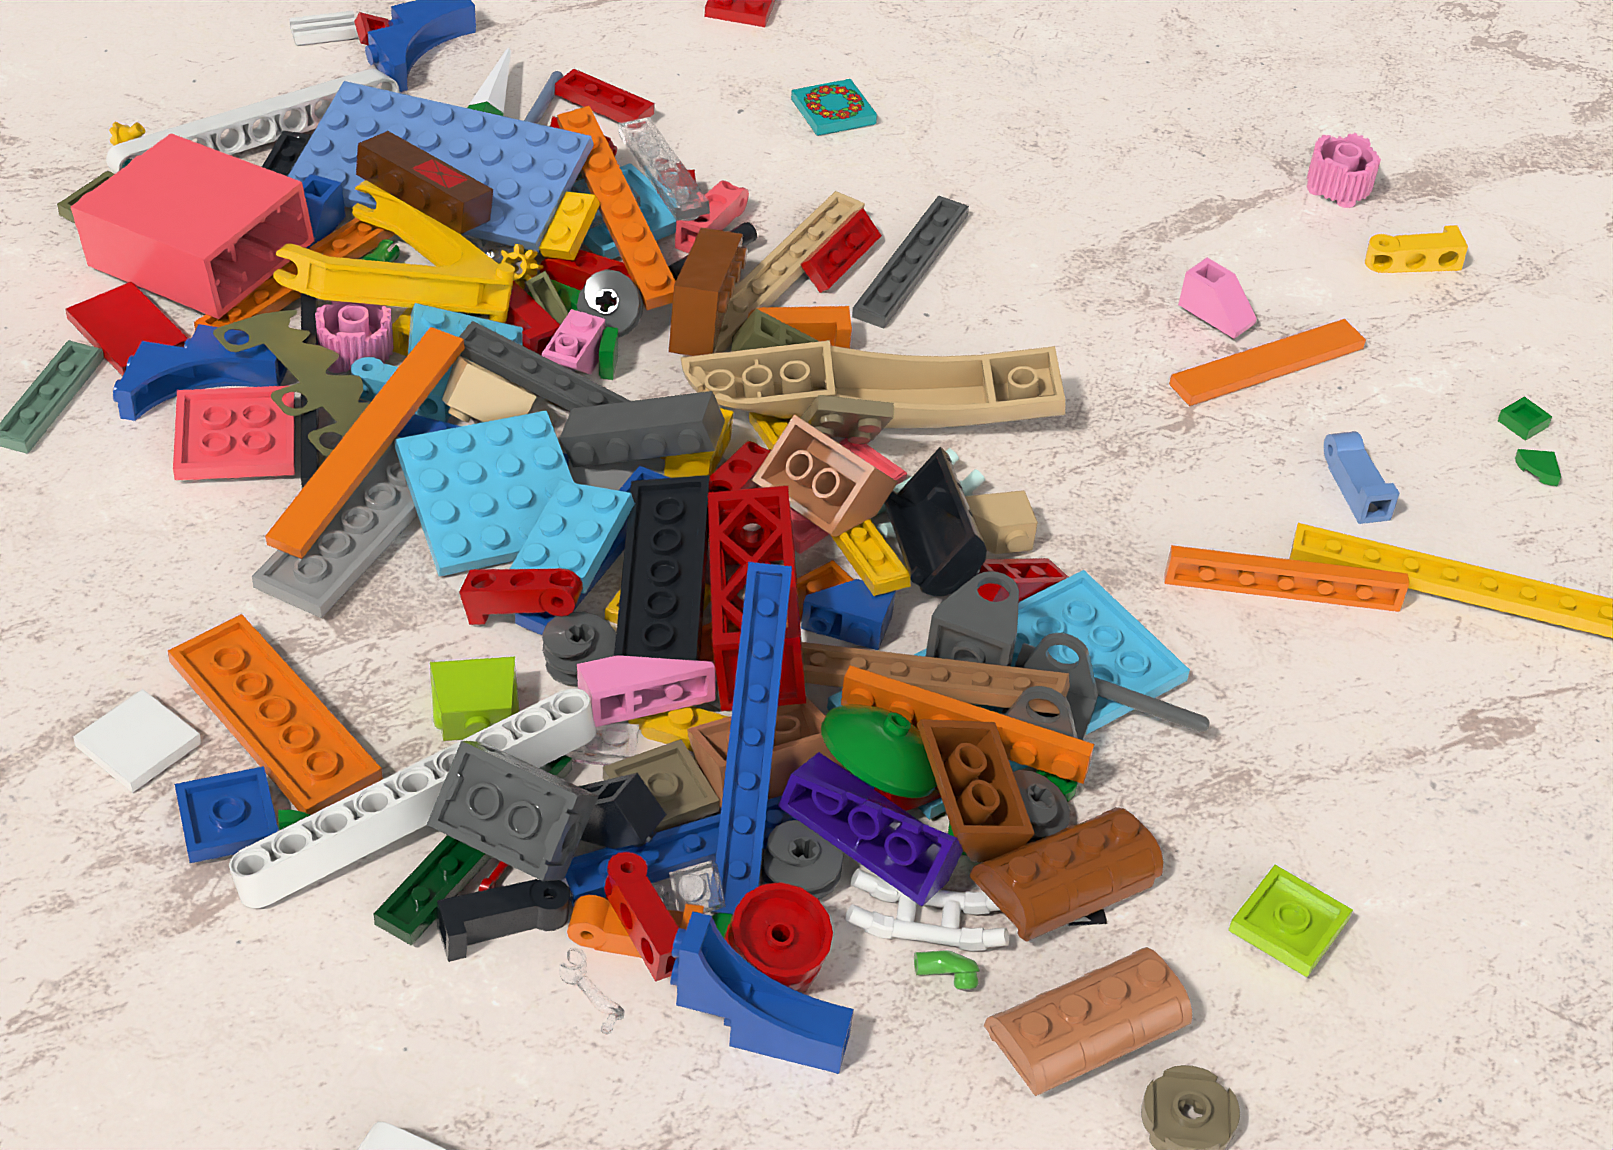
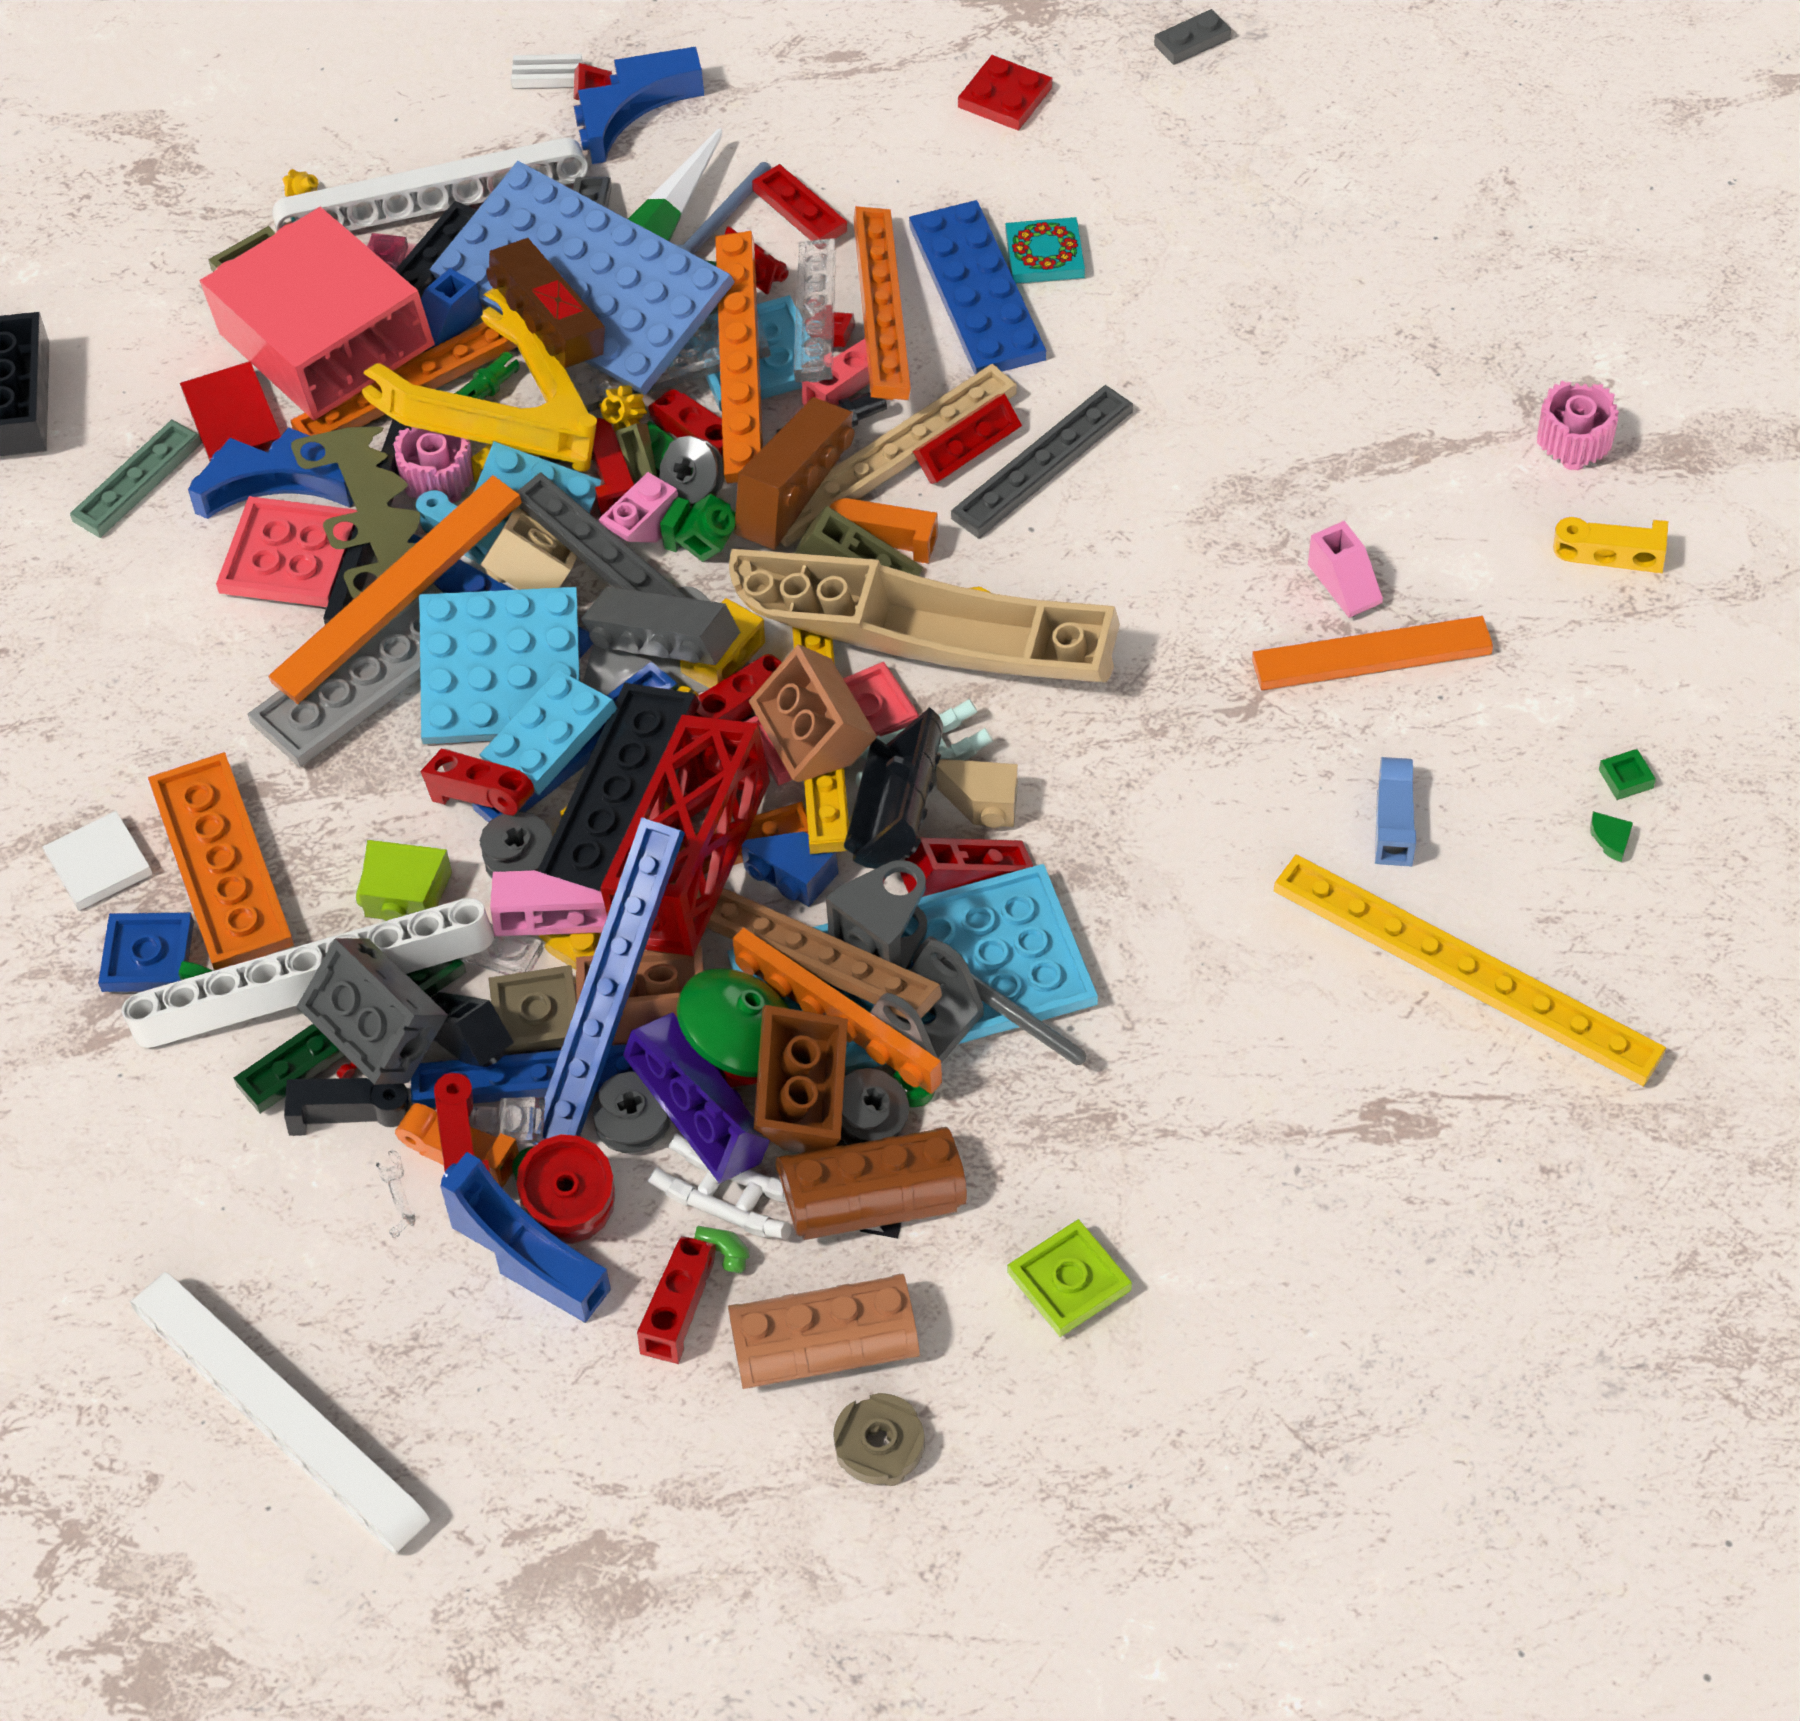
camera: 25 degrees right, 10 degrees up
yellow plate [539,191,600,260] -> none
dark tan plate [800,395,894,444] -> none
orange plate [1164,545,1409,612] -> none
none -> red leg [637,1236,716,1364]
none -> green brick [673,493,736,562]
none -> orange plate [853,206,911,400]
none -> blue plate [909,200,1046,374]

